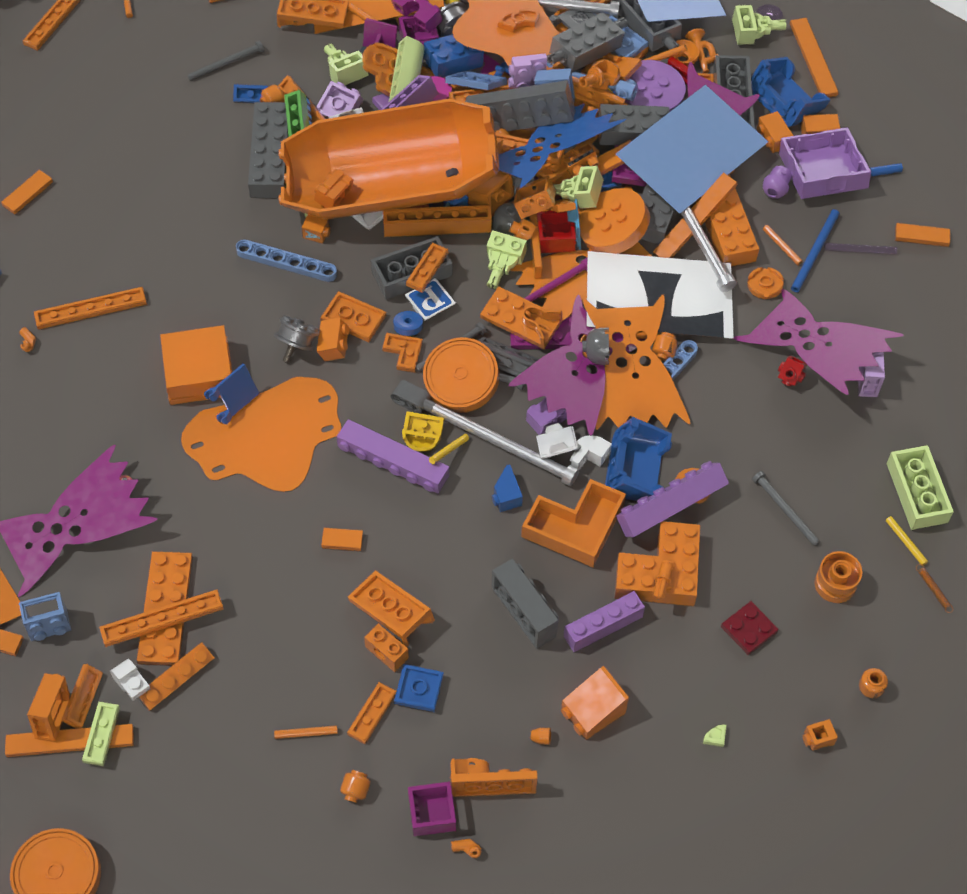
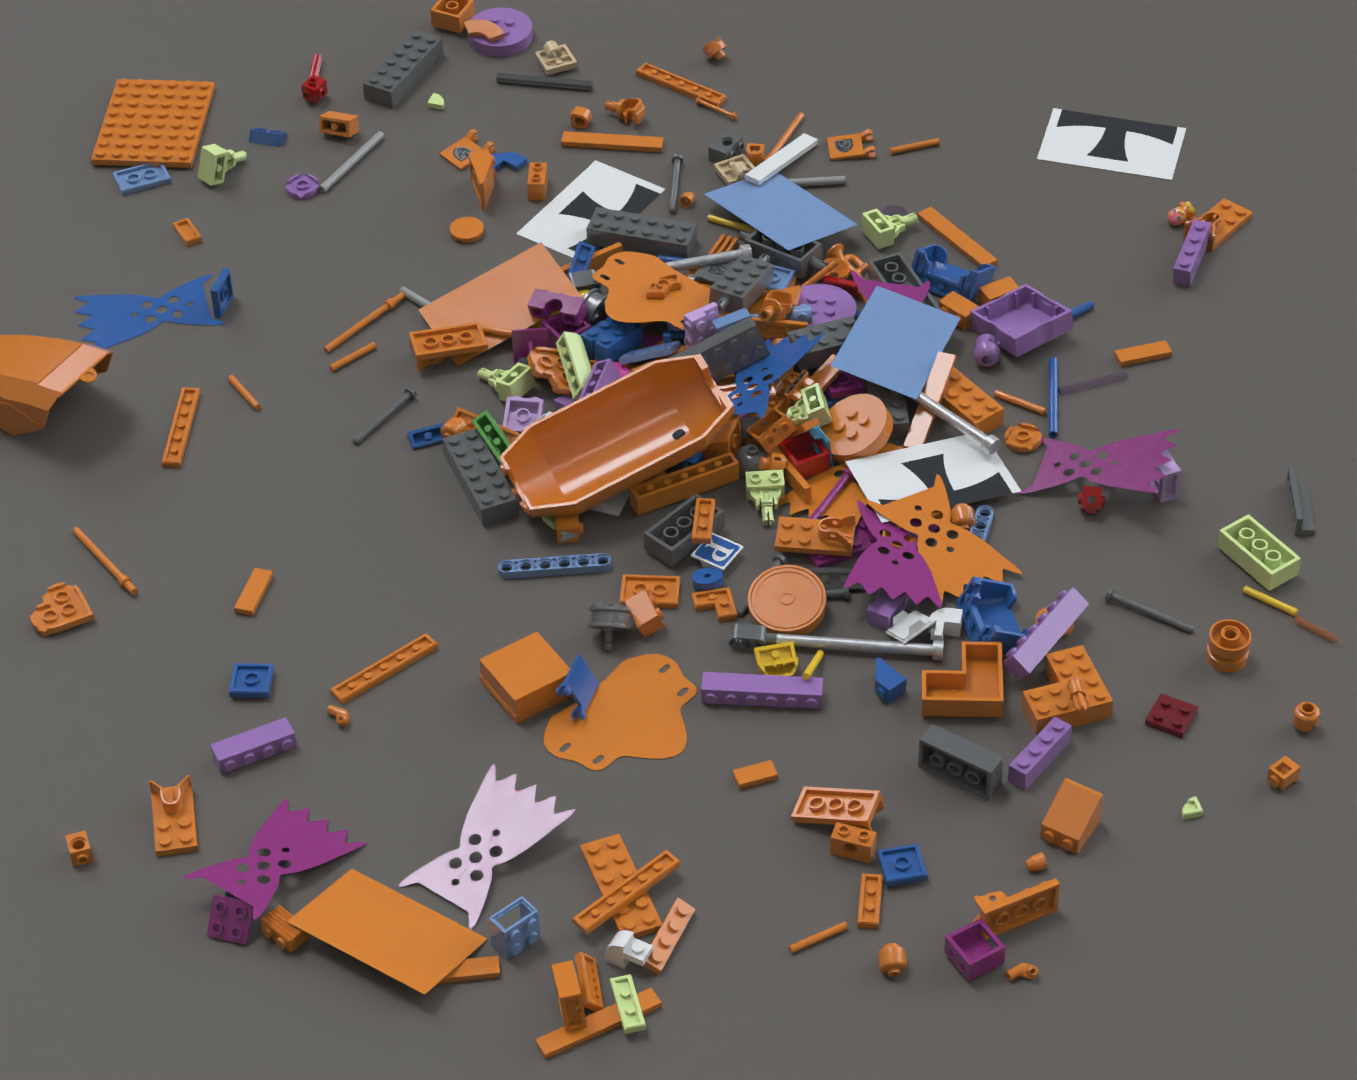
camera: 20 degrees left, 15 degrees down
orange brick [314,169,354,208] -> none
dark grey cylinder [582,327,609,365] -> none

